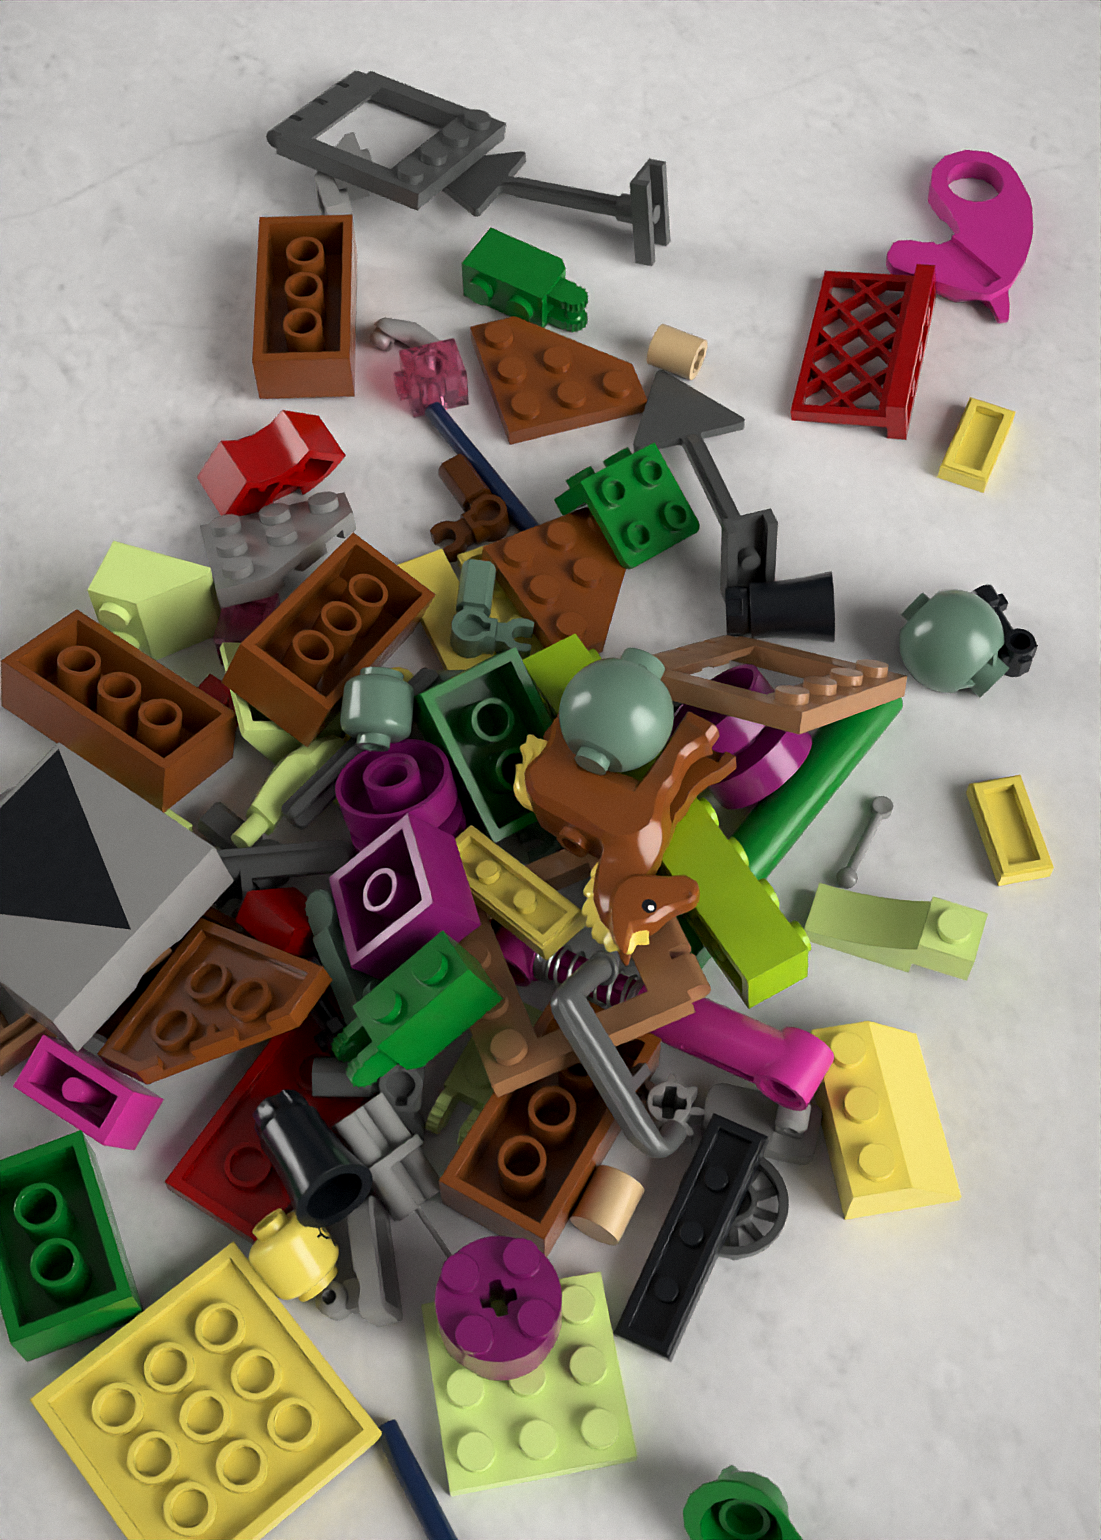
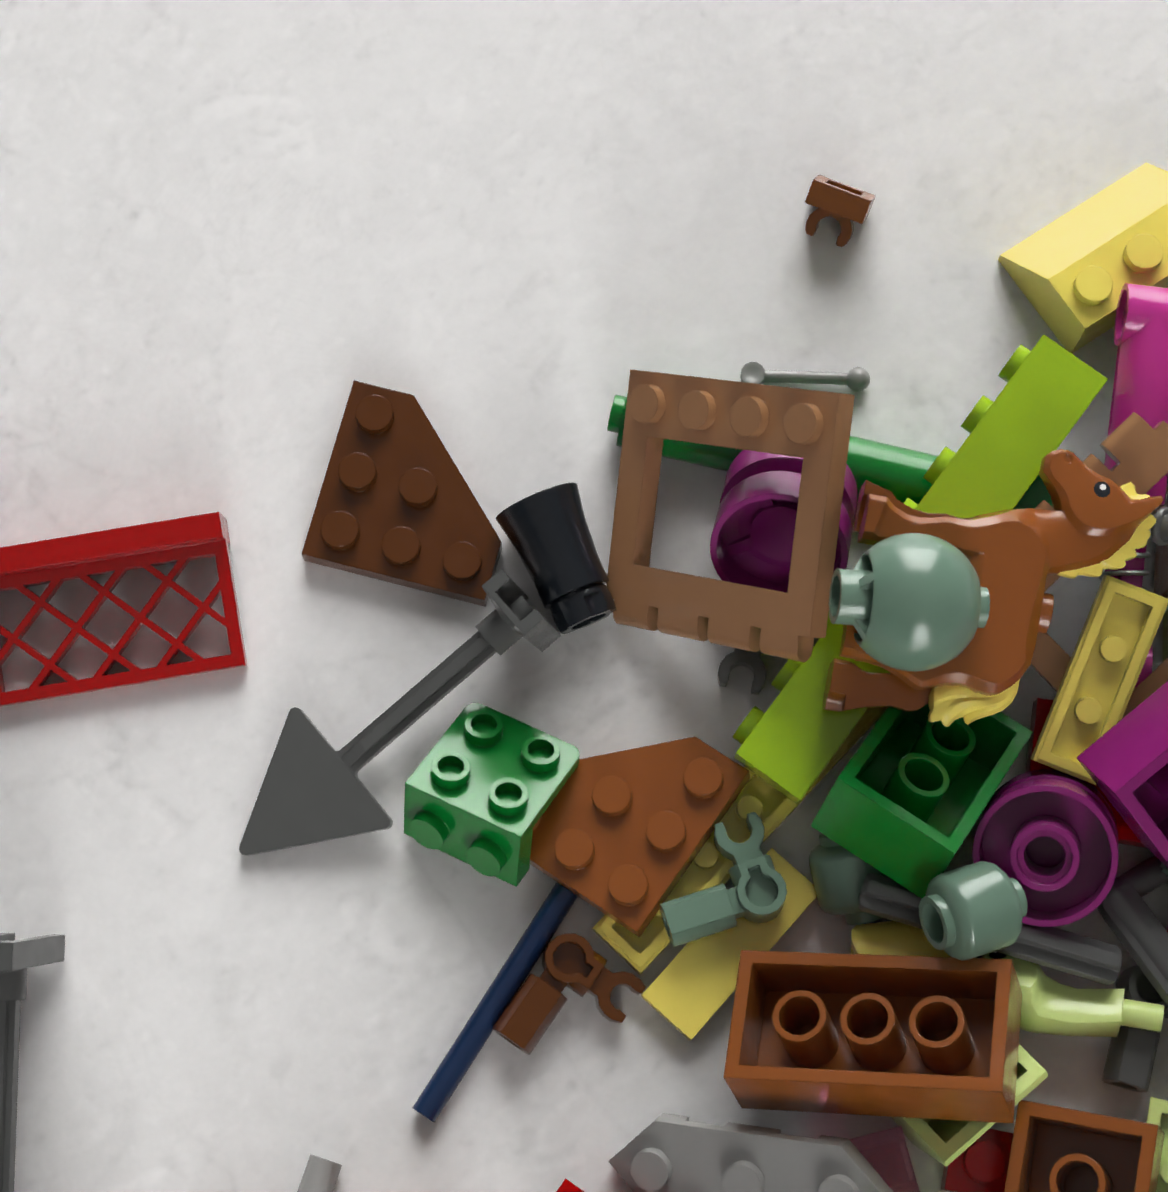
camera: 115 degrees left, 15 degrees up
clear pink brick [393,338,469,417] -> none
green hinge [461,227,588,333] -> none
dark orange plate [470,316,647,445] -> none
tan piece [647,324,708,380] -> none
yellowish green slope [804,883,988,981] -> none
sand green brick [899,589,1009,698] -> none
light yellow tile [937,397,1016,493] -> none
light yellow tile [966,775,1054,886] -> none
black bar [971,584,1038,677] -> none
none -> reddish brown plate [302,380,502,607]
none -> dark orange tile [805,175,875,247]

